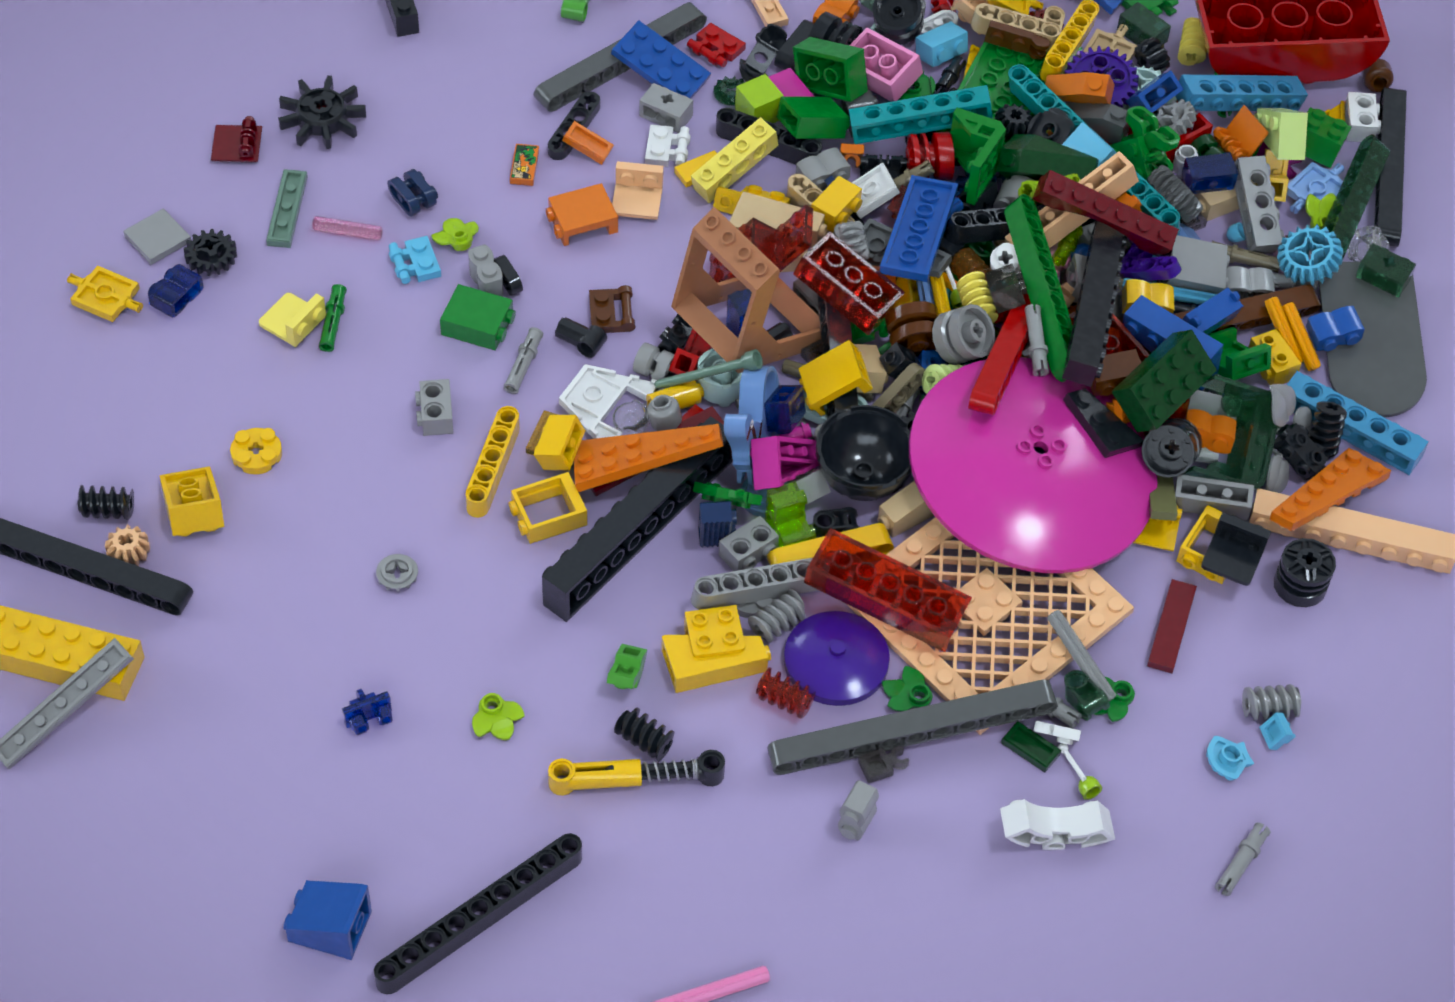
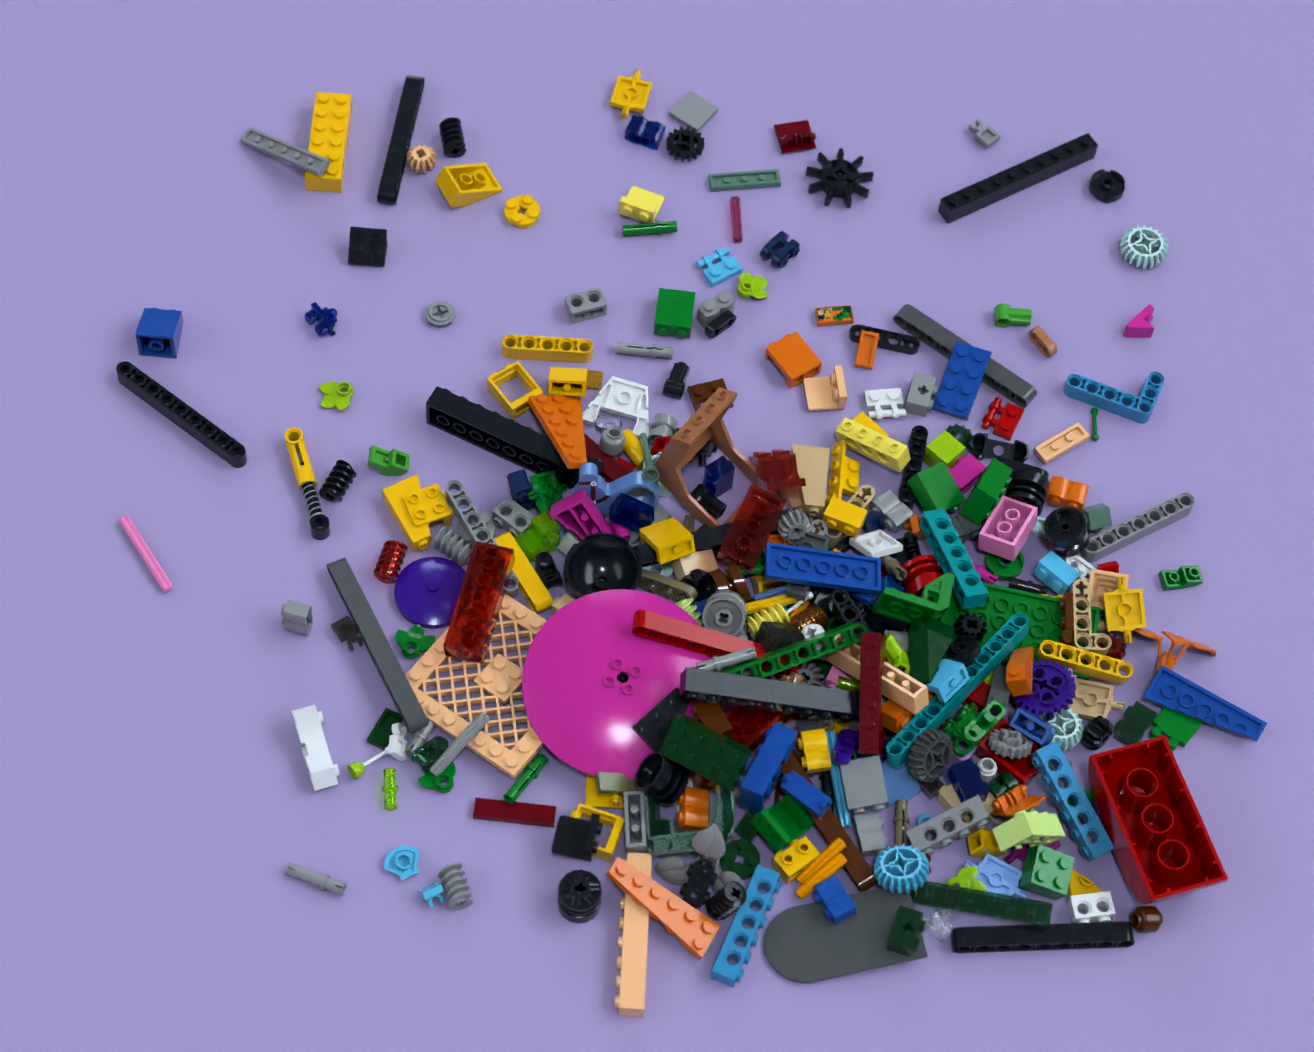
camera: 75 degrees right, 5 degrees up
none -> black plate [348,227,387,266]
none -> clear neon green pin [382,768,398,811]
none -> green pin [503,753,548,804]

